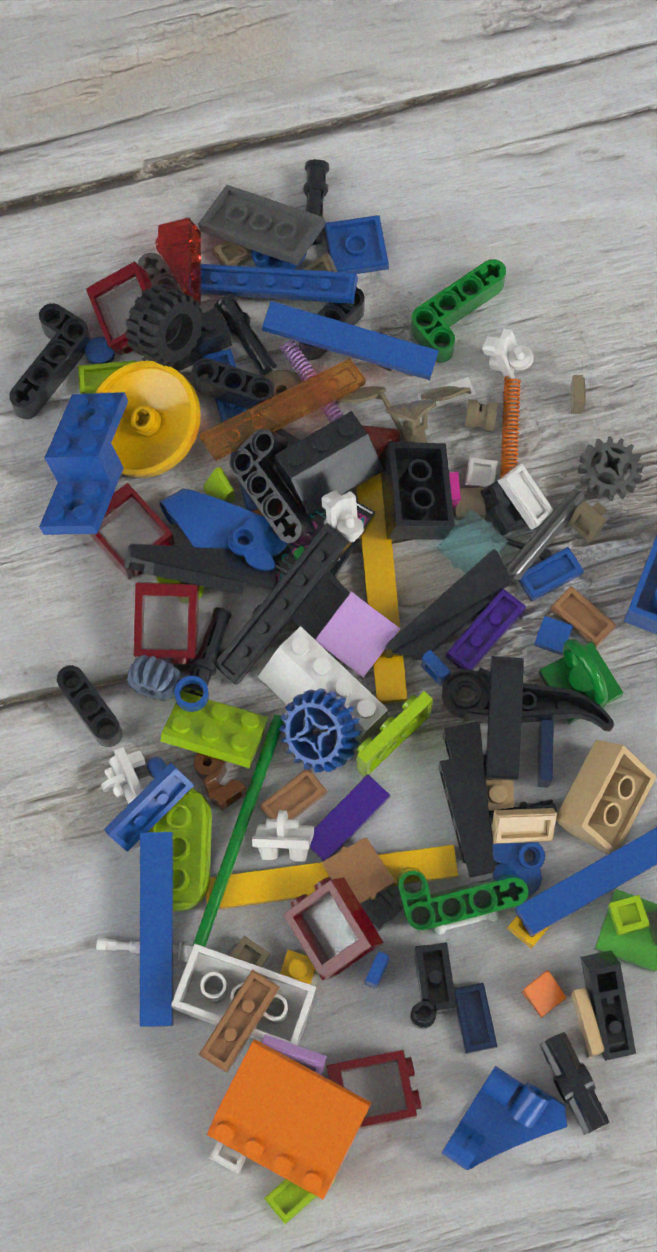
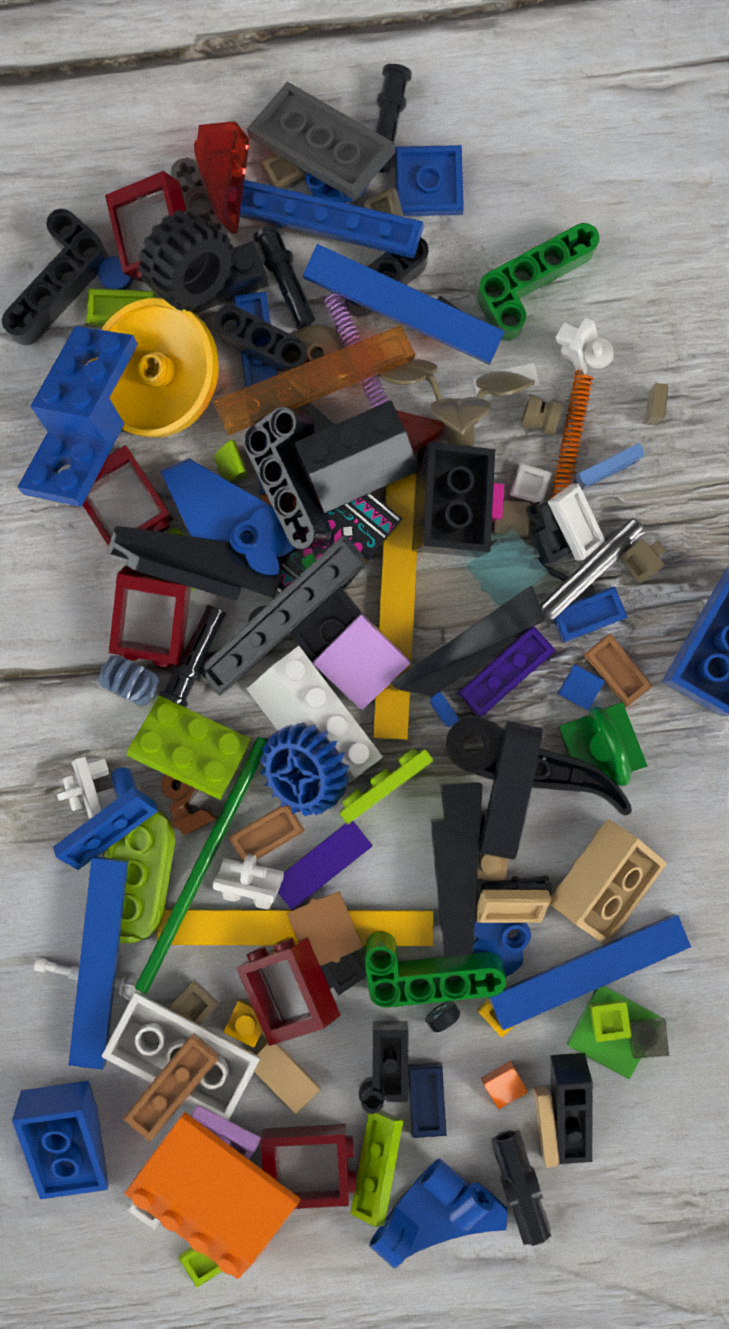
camera: 10 degrees right, 15 degrees up
black beam [57,665,122,747] -> none
blue piece [174,676,209,712] -> none
white hips [321,491,364,542] -> none
blue tile [365,951,390,989] -> none
dark blue tile [537,719,554,788] -> none
dark grey gear [578,436,644,501] -> none
none -> blue slope [12,1080,109,1200]
none -> tan tile [254,1042,321,1114]
none -> lime plate [350,1110,403,1228]
none -> black tile [425,1001,461,1032]
none -> medium blue tile [573,443,645,490]

